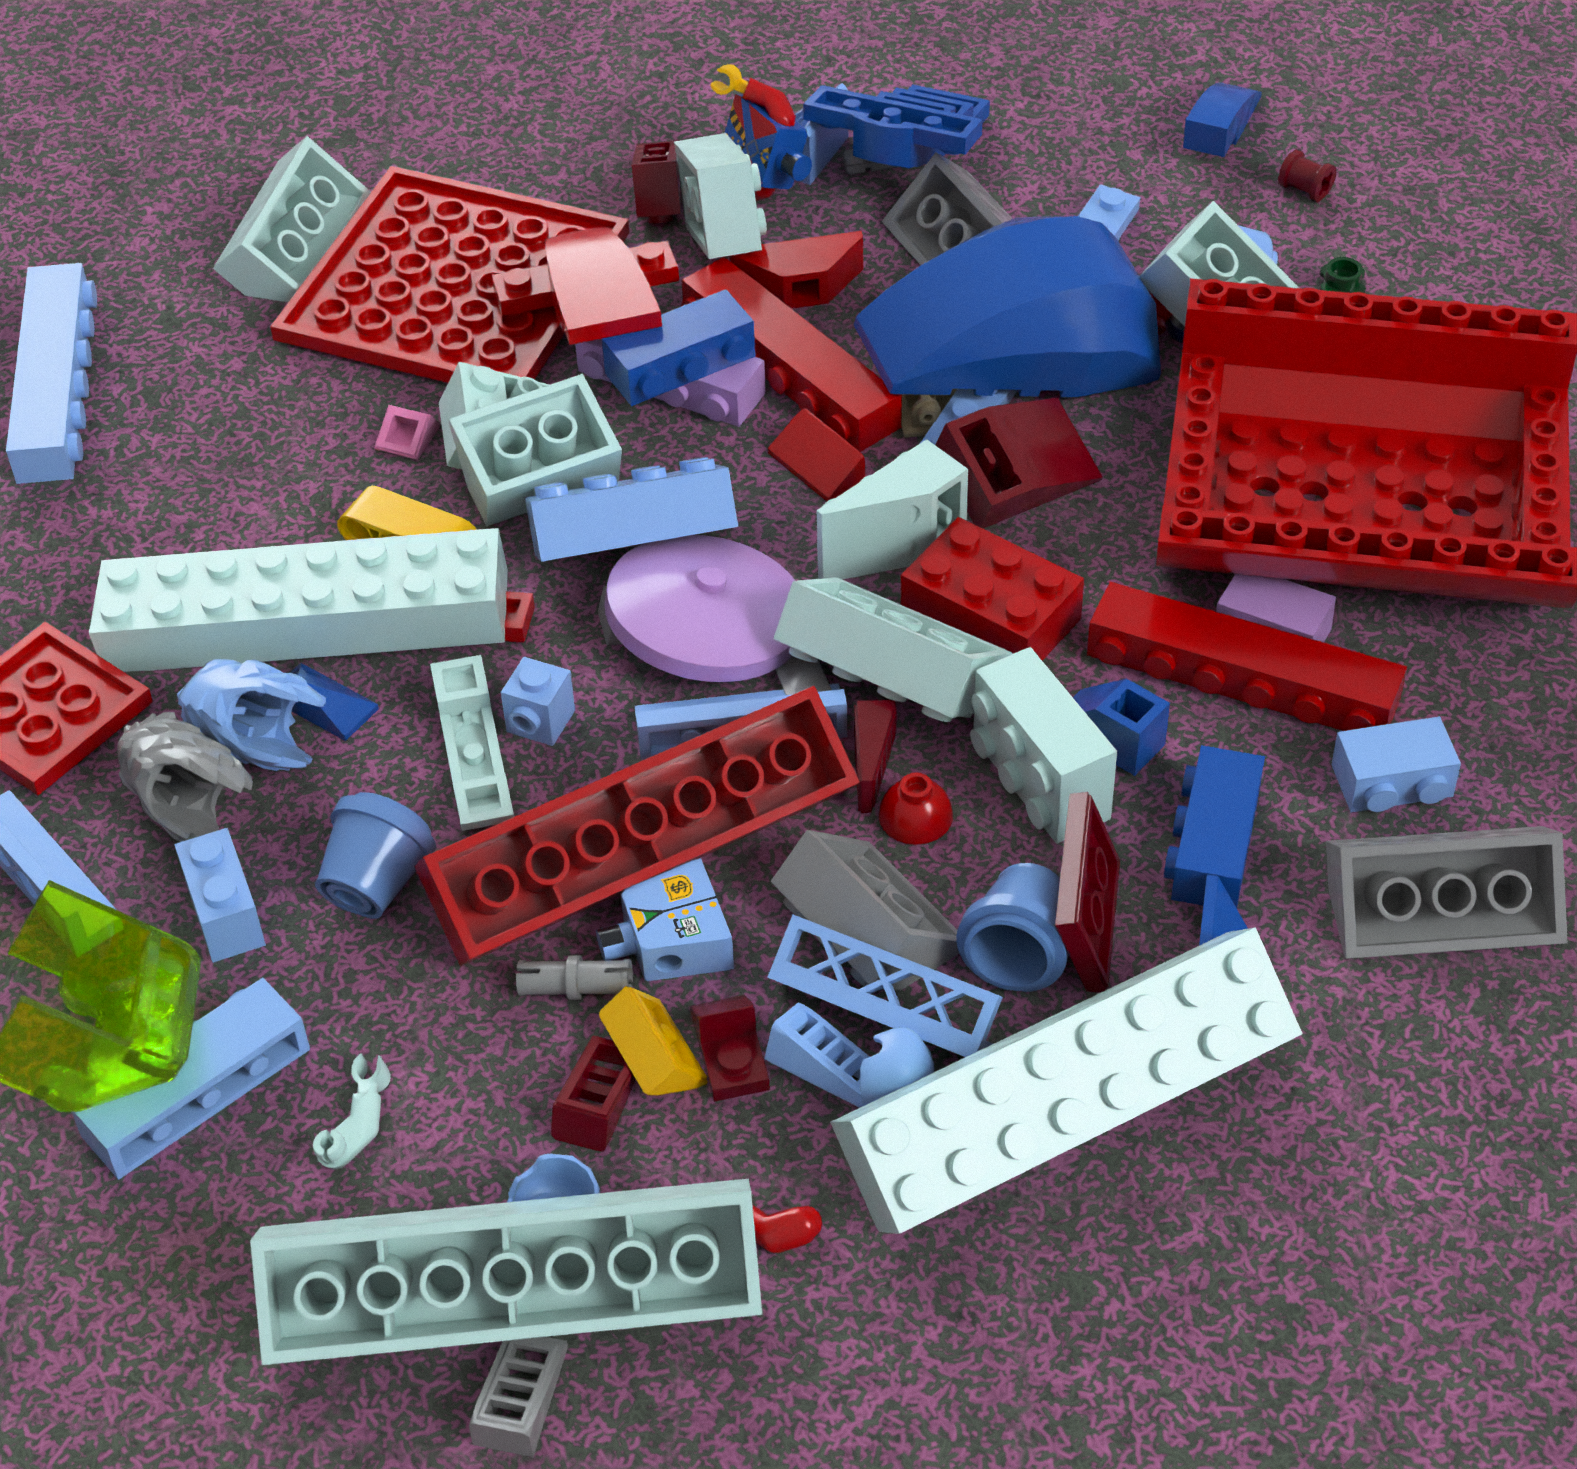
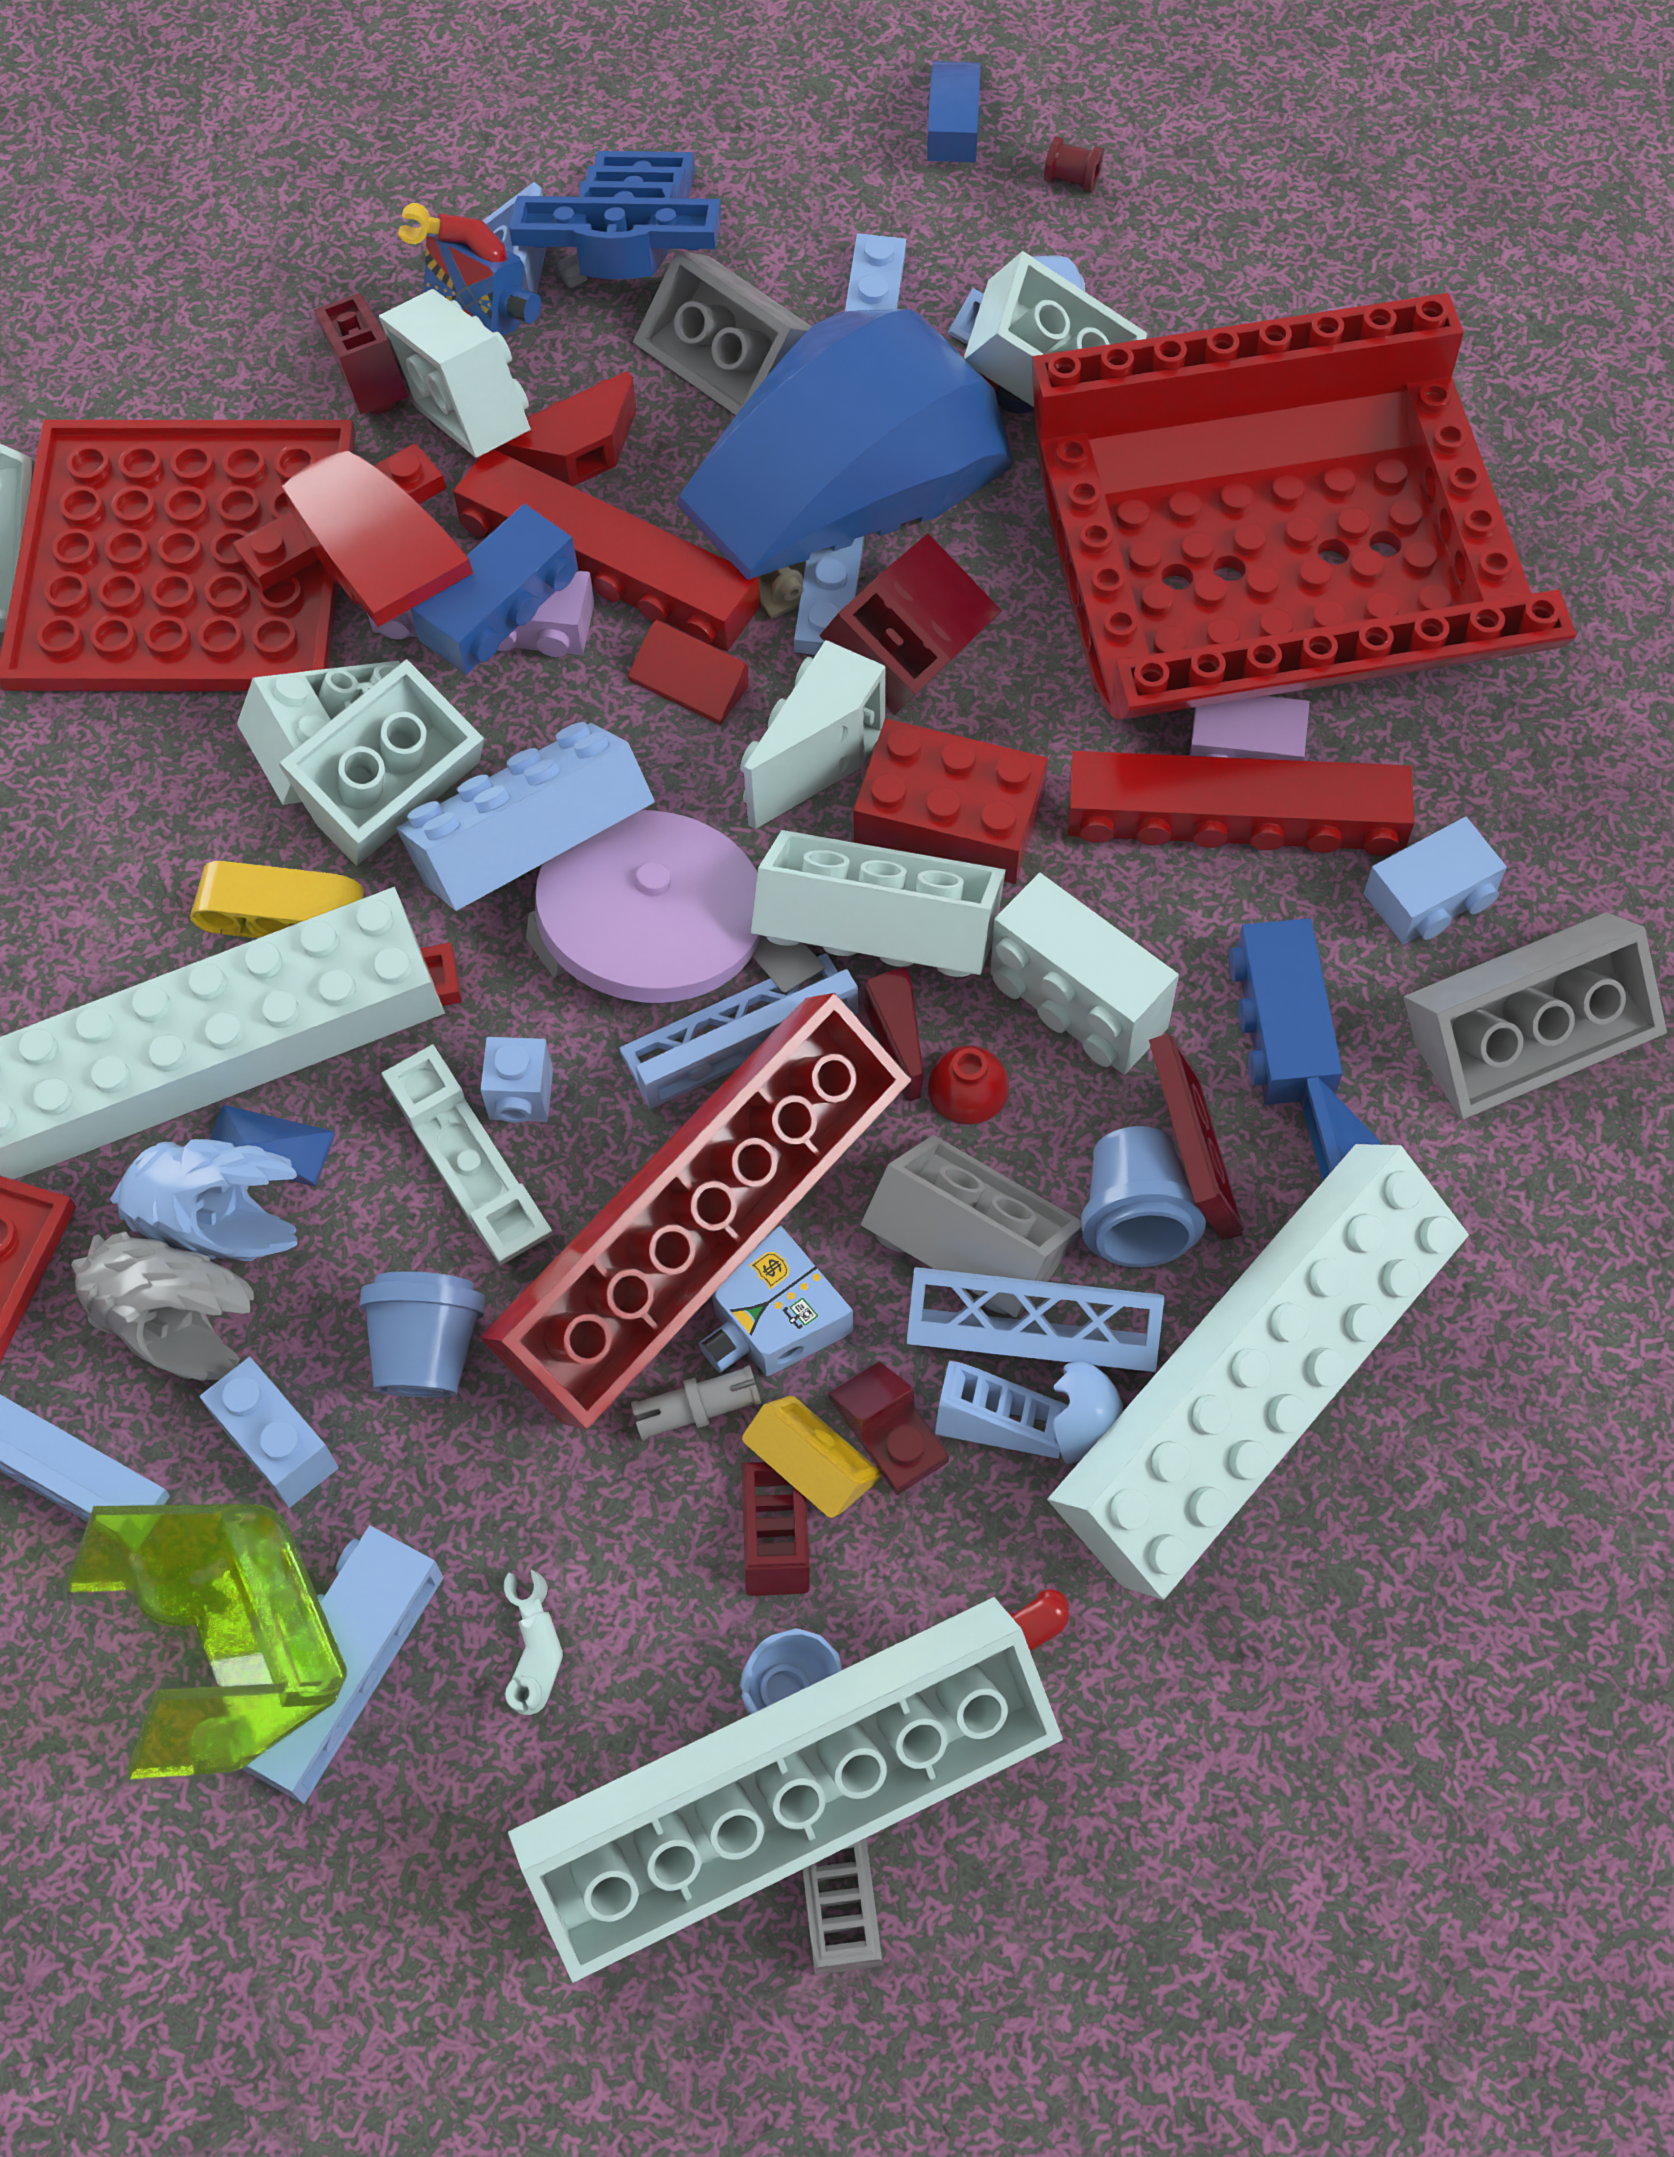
camera: 20 degrees left, 15 degrees up
bright pink slope [374,405,440,460] -> none
blue slope [1073,678,1170,776] -> none
dark green plate [1320,257,1366,293] -> none

